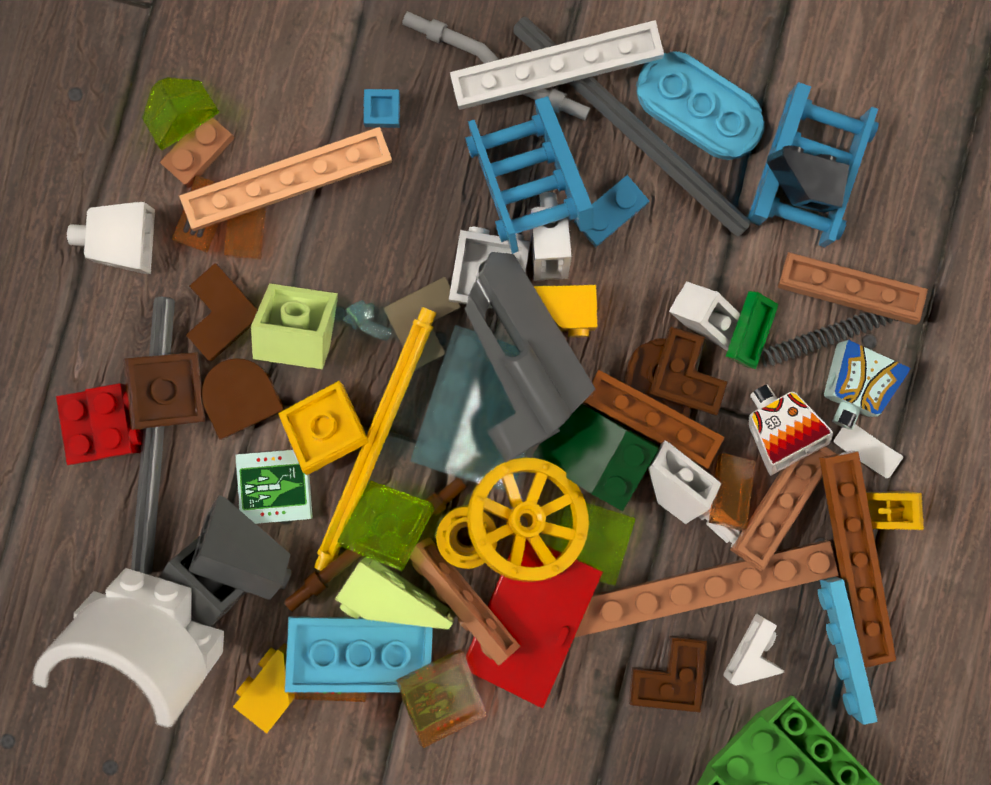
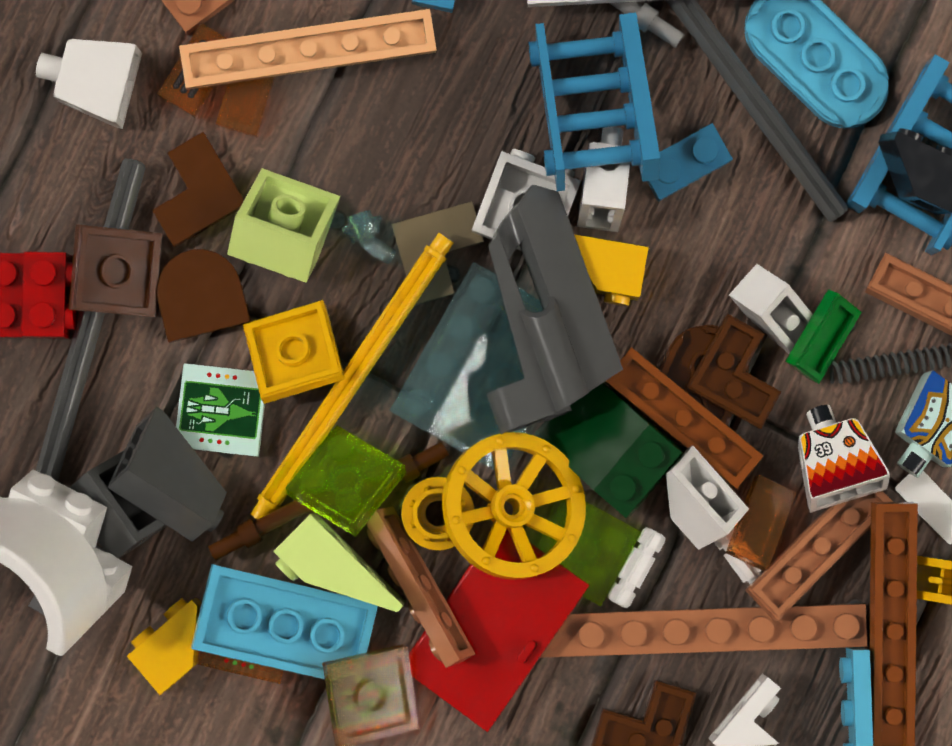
camera: 10 degrees right, 0 degrees up
none -> white axle [608,527,665,608]

